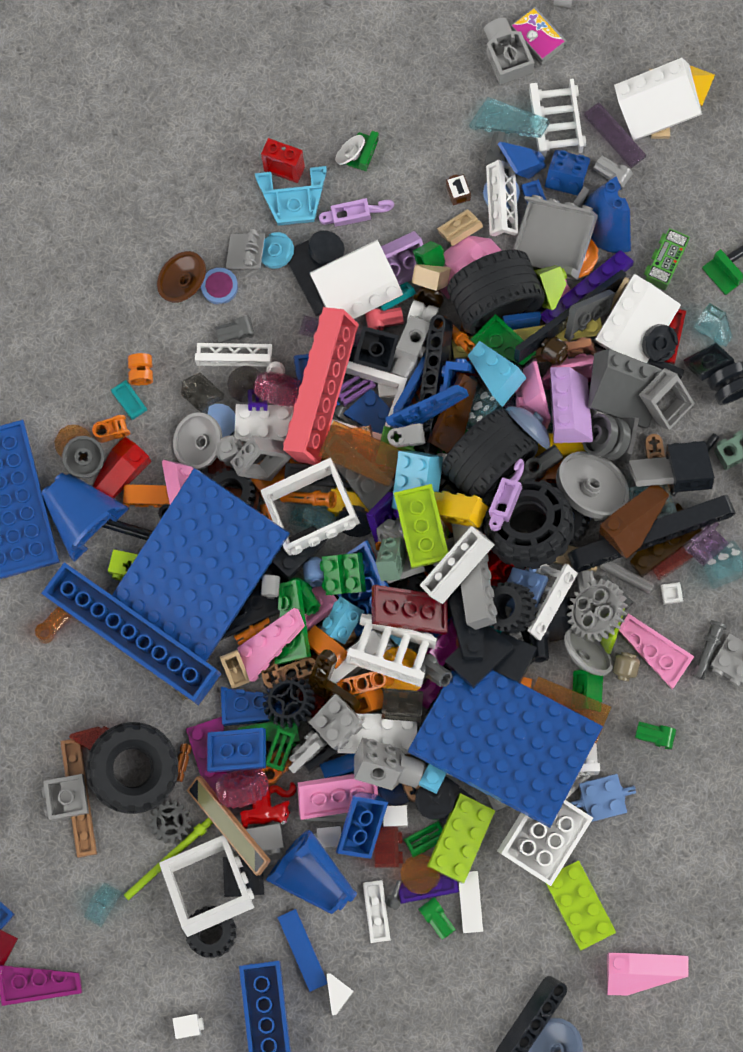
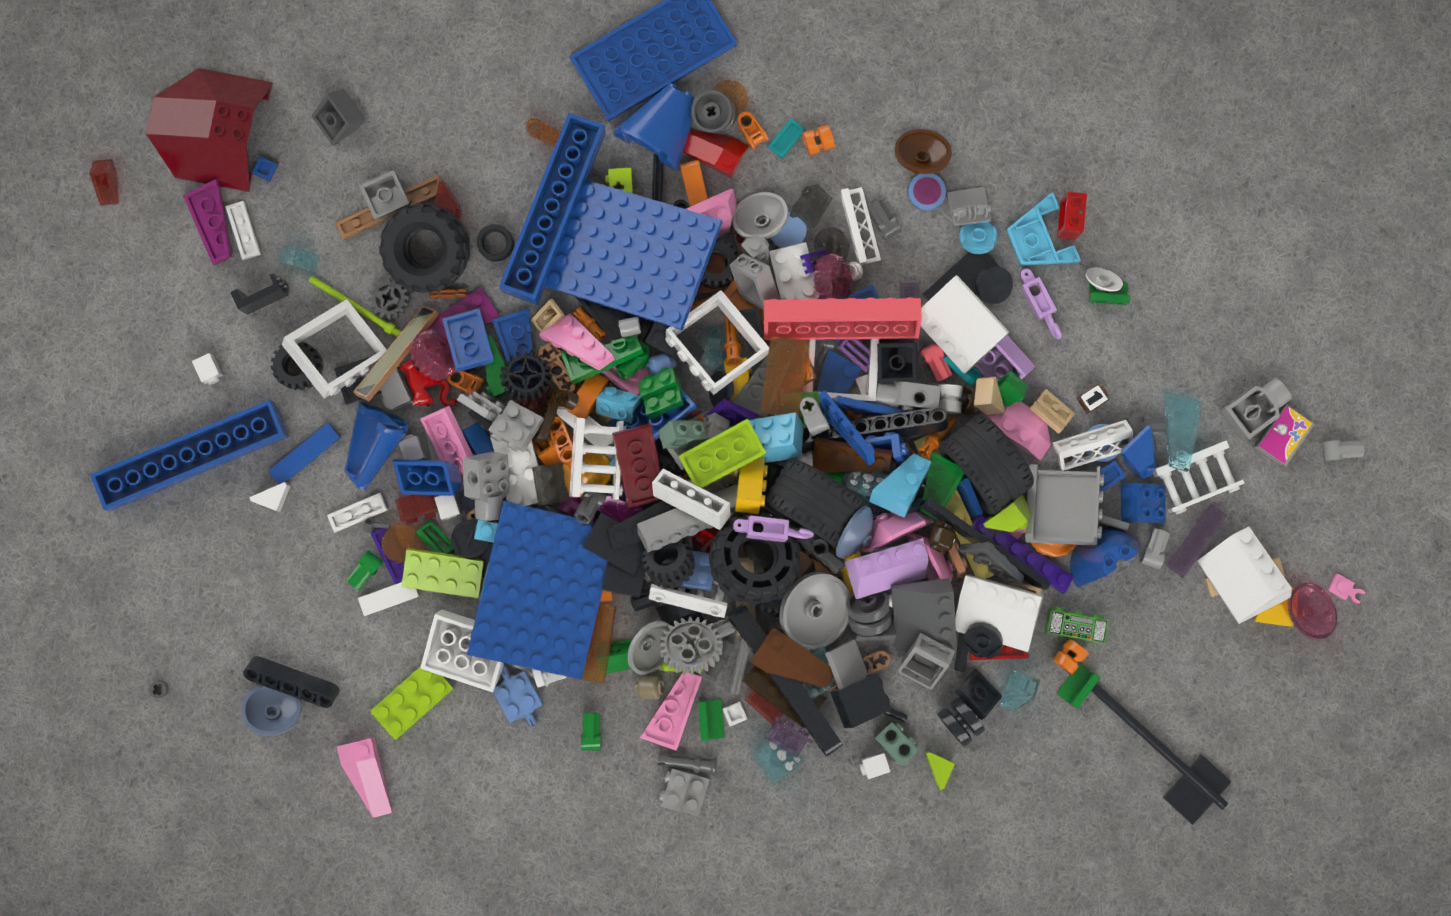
camera: 70 degrees right, 10 degrees up
green tile [266,728,296,772] -> none
none -> white tile [225,201,261,261]
none -> black panel [230,273,289,315]
none -> black tyre [477,224,514,262]
none -> green panel [698,699,724,741]
none -> orange wheel [1052,638,1089,675]
none -> clear pink dish [1288,583,1337,640]
none -> bright pink plate [1327,574,1365,603]

